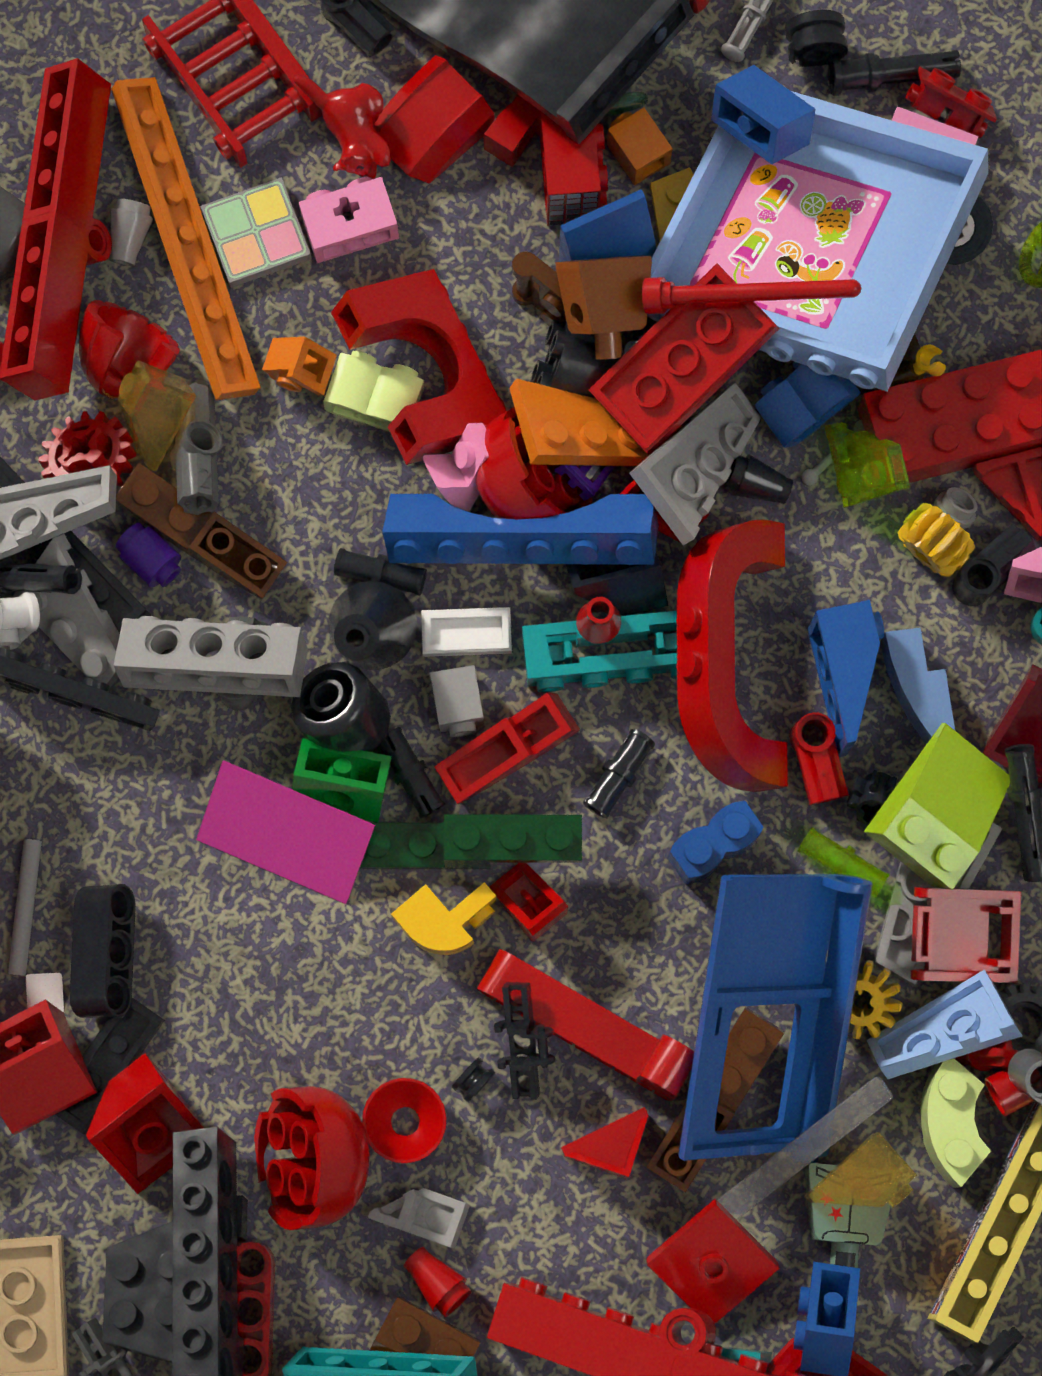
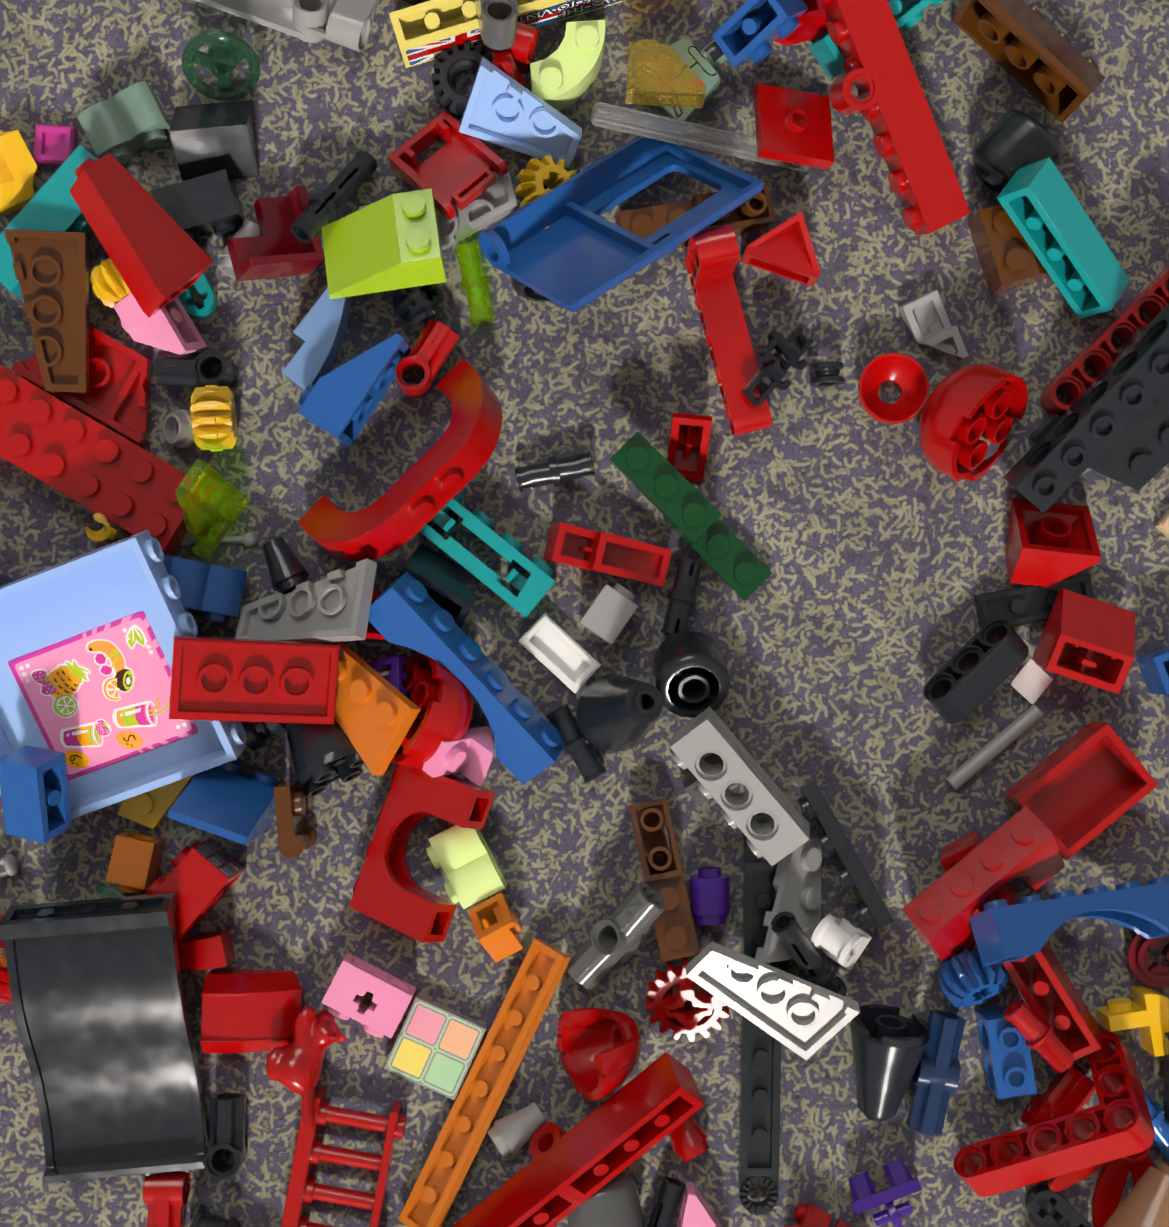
camera: 135 degrees left, 10 degrees up
clear yellow slope [118,360,196,471] -> none
dark pink piece [196,760,375,904] -> none
green brick [292,738,392,823] -> none
yellow brick [391,882,497,955] -> none
red cone [403,1247,472,1317] -> none
dark orange torso [555,256,652,359] -> none
red cone [576,597,621,644] -> none
red piece [642,277,862,314] -> none
blue brick [667,801,764,884] -> none

